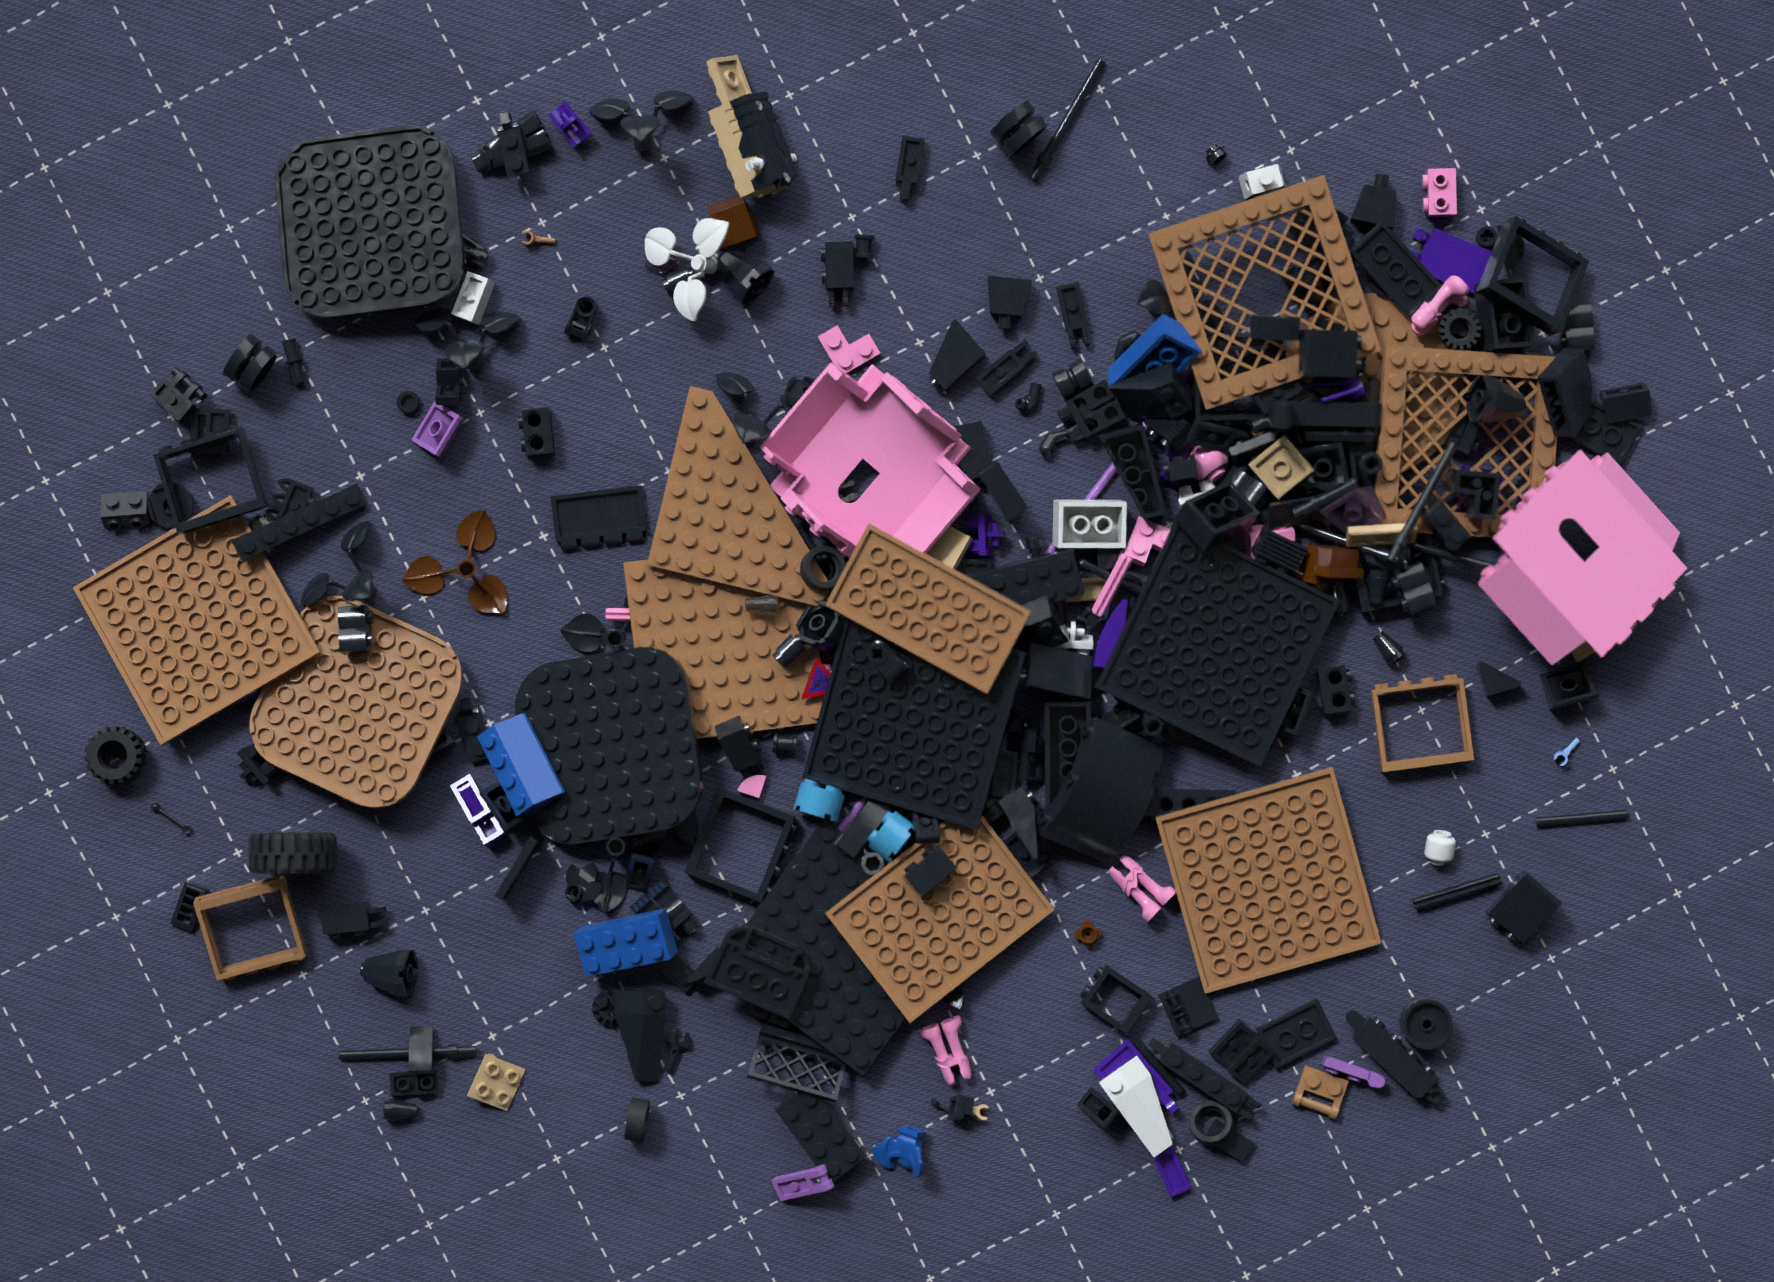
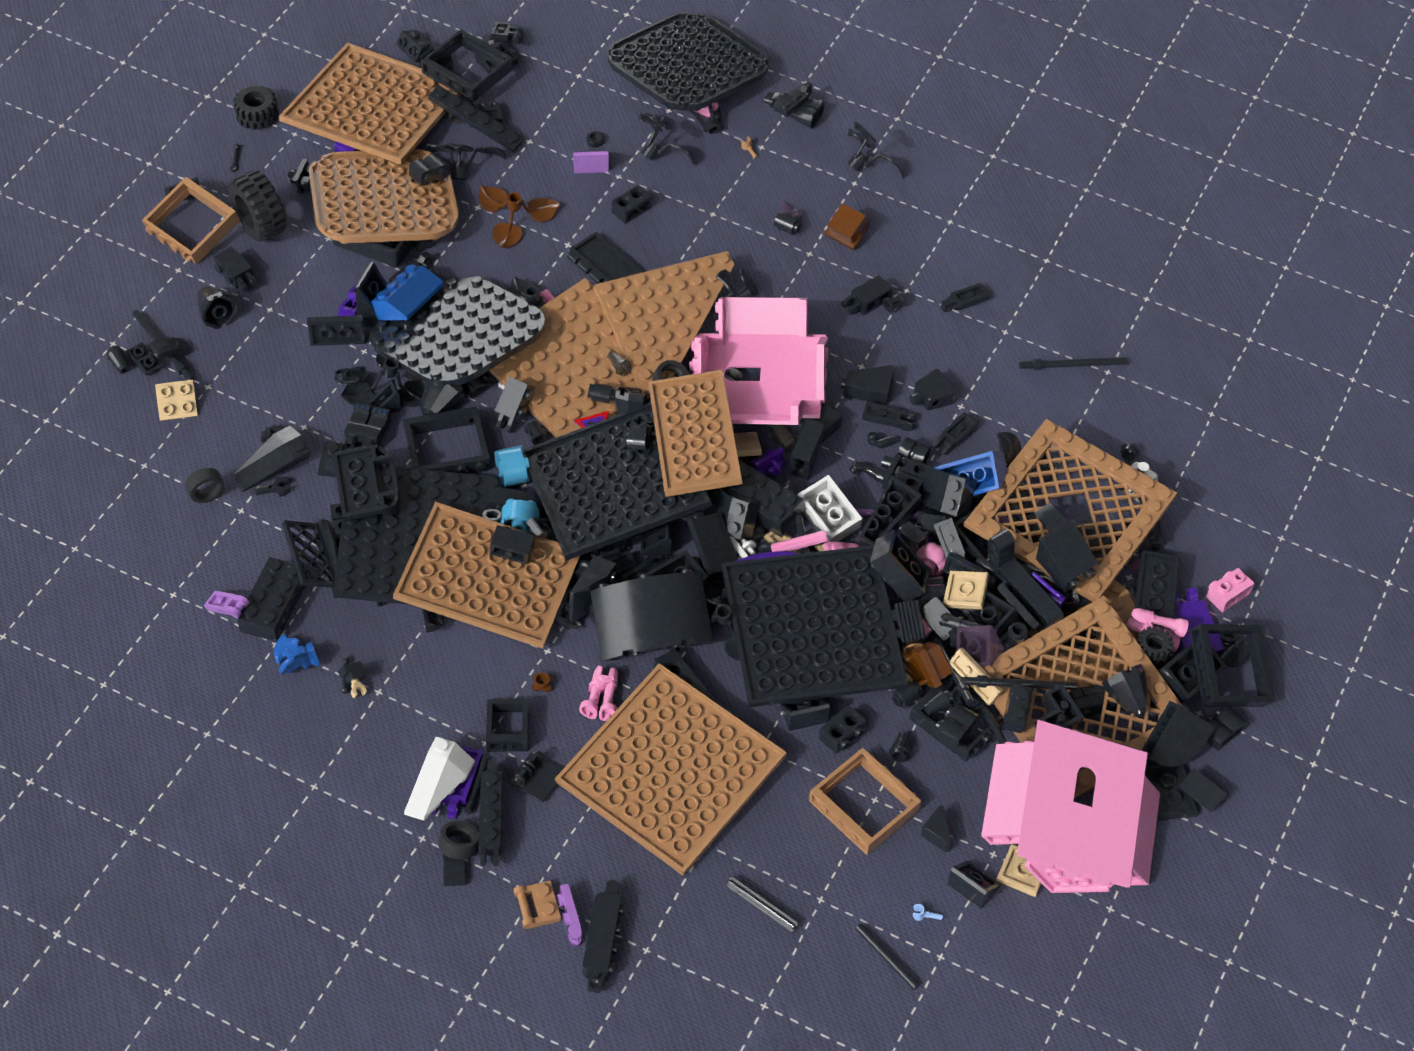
camera: 55 degrees right, 35 degrees down
black wheel [222,334,278,393] -> none
black axle [282,338,306,385] -> none
black brick [435,358,462,407] -> none
white hinge [451,271,495,325] -> none
dark purple hips [548,101,592,148] -> none
black piece [564,296,598,342] -> none
blue brick [573,908,678,977] -> none
white plant [645,218,729,321] -> none
piece [706,55,798,198] -> none
black cone [717,248,775,306] -> none
bright pink tile [737,775,766,798] -> none
bright pink plate [818,325,880,374] -> none
bright pink piece [919,1016,972,1086] -> none
black wheel [990,100,1048,157] -> none
black slope [1077,1087,1120,1129] -> none
dark purple tile [1152,1146,1192,1198] -> none
black slope [1208,1018,1275,1085] -> none
black tile [1255,997,1337,1069] -> none
black torso [1350,173,1396,230] -> none
black wheel [1399,997,1453,1050] -> none
white head [1424,830,1456,866] -> none
black slope [1486,871,1562,943] -> none

